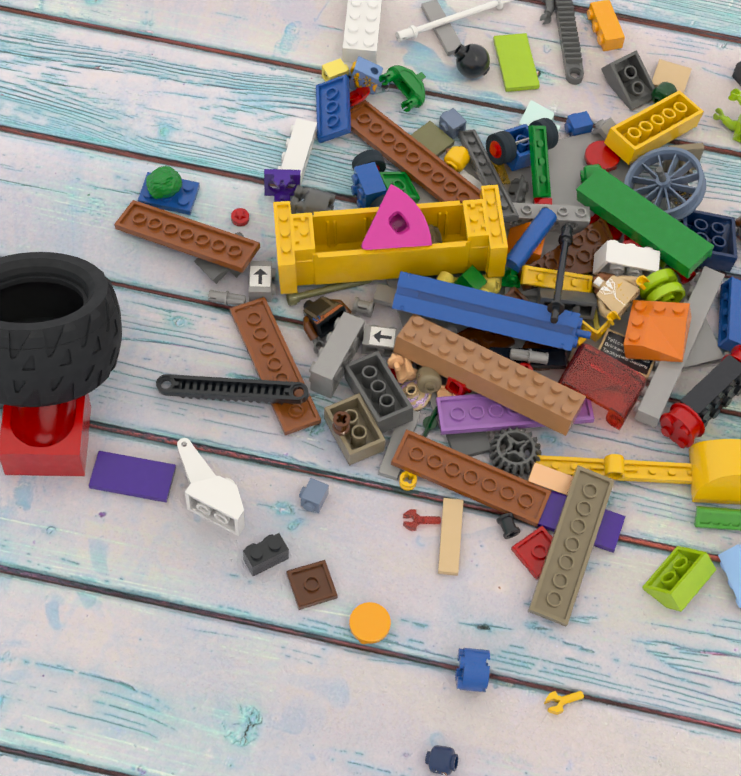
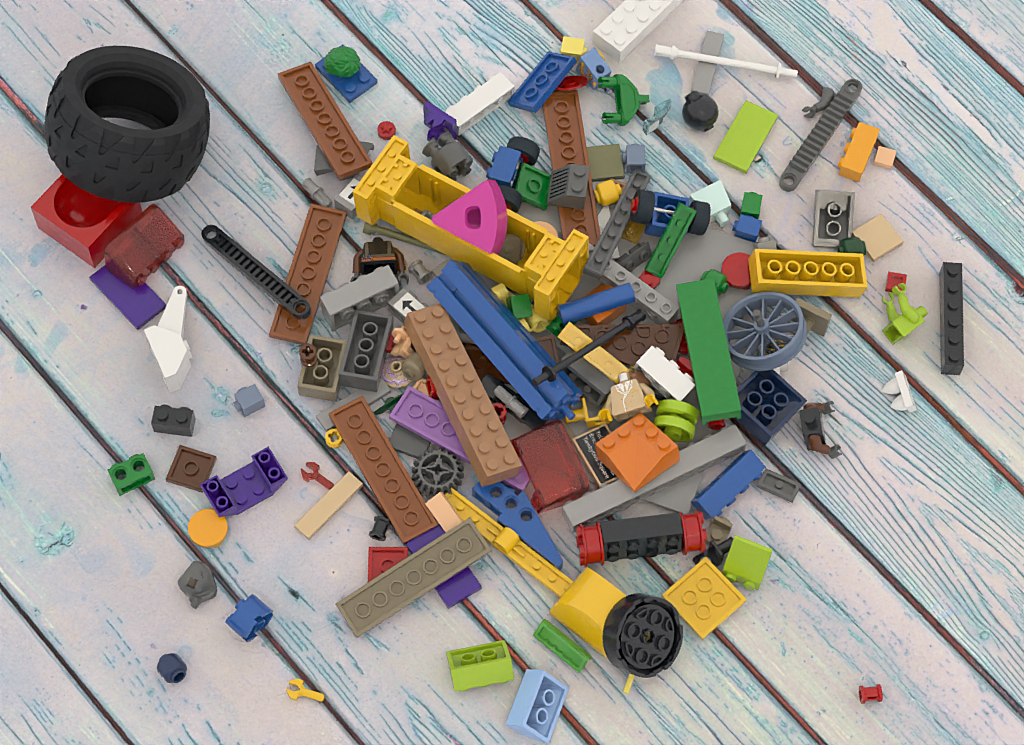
camera: 40 degrees right, 5 degrees up
none -> clear red windscreen [105,203,185,290]
none -> green brick [107,453,155,496]
none -> dark grey piece [178,561,217,609]
none -> dark purple slope [200,446,288,517]
none -> blue brick [472,481,563,571]
none -> dark grey slope [547,164,590,210]
none -> clear light blue slope [643,98,672,135]
none -> green brick [740,192,763,219]
none -> light nougat tile [874,146,896,169]
none -> red plate [885,271,907,293]

